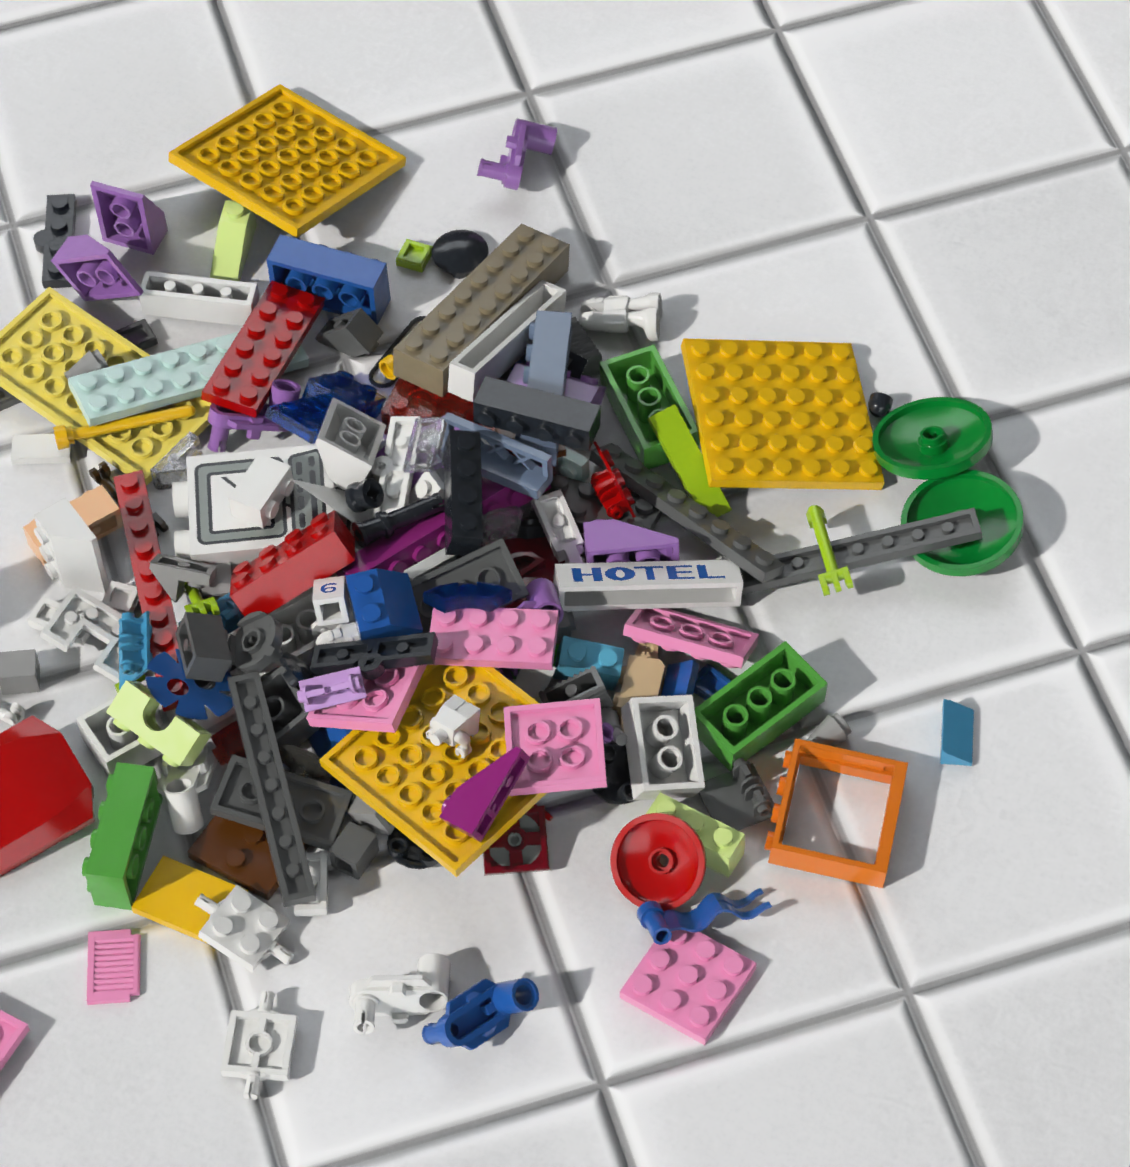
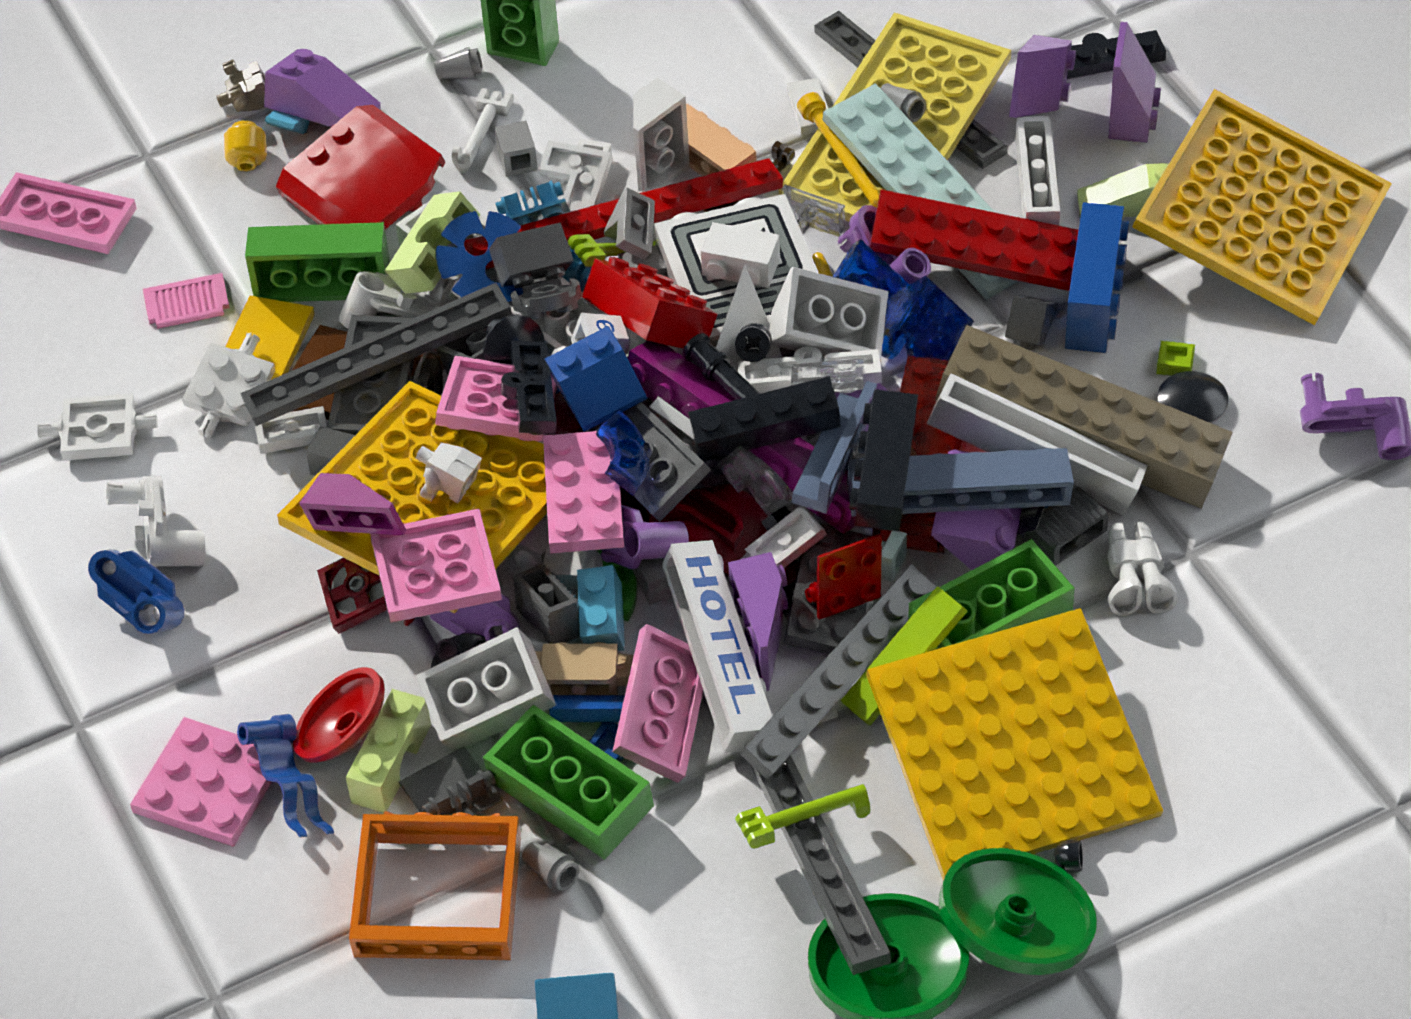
camera: 80 degrees right, 5 degrees down
lavender hinge [297,666,367,712] -> none

